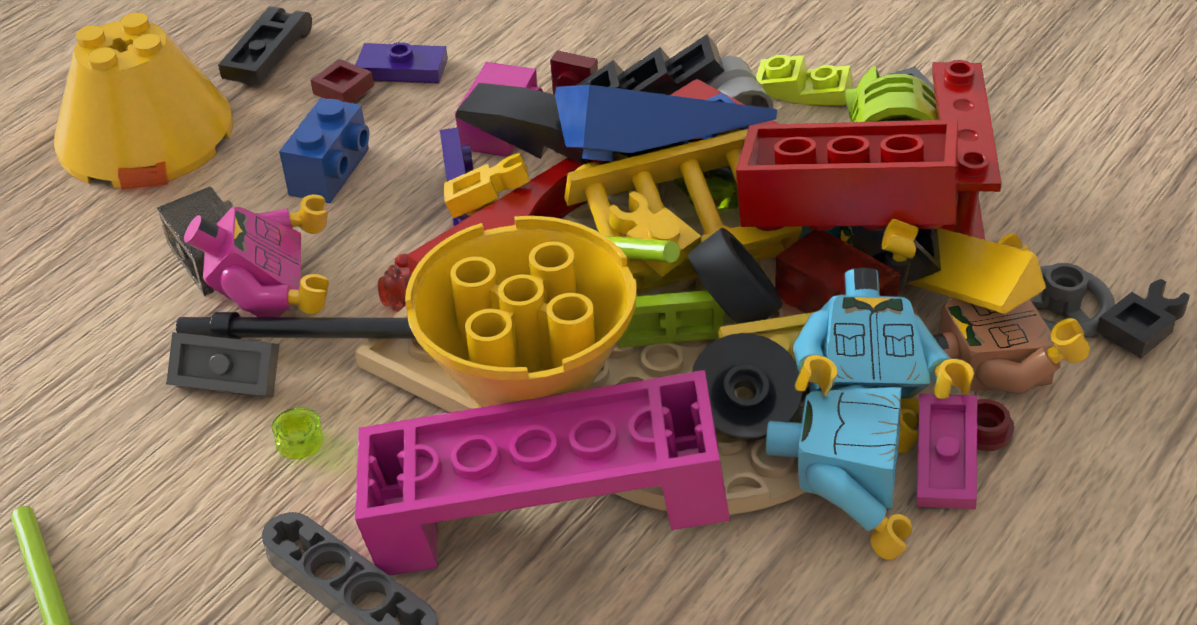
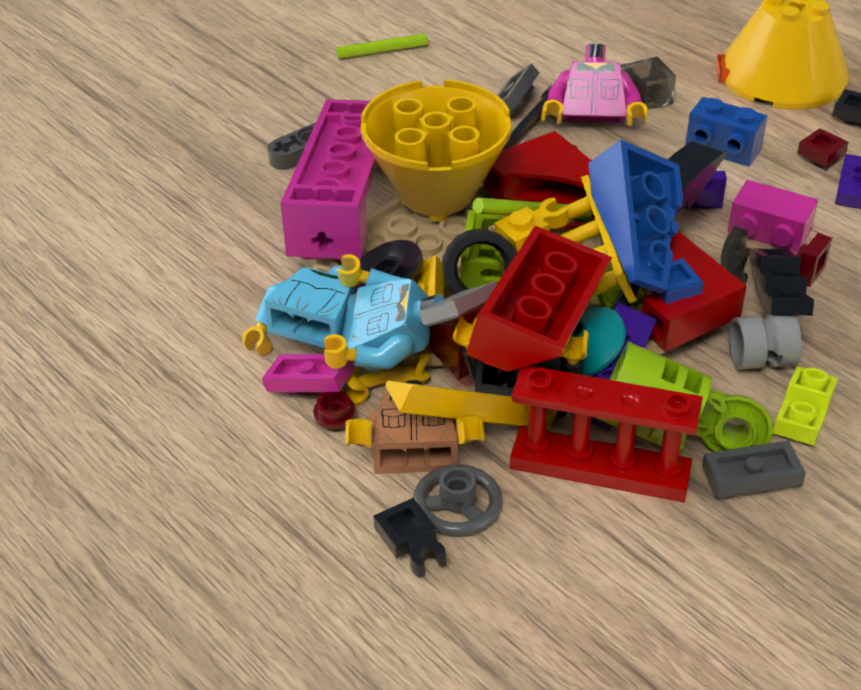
camera: 100 degrees right, 0 degrees up
none -> light grey tile [419,281,497,327]

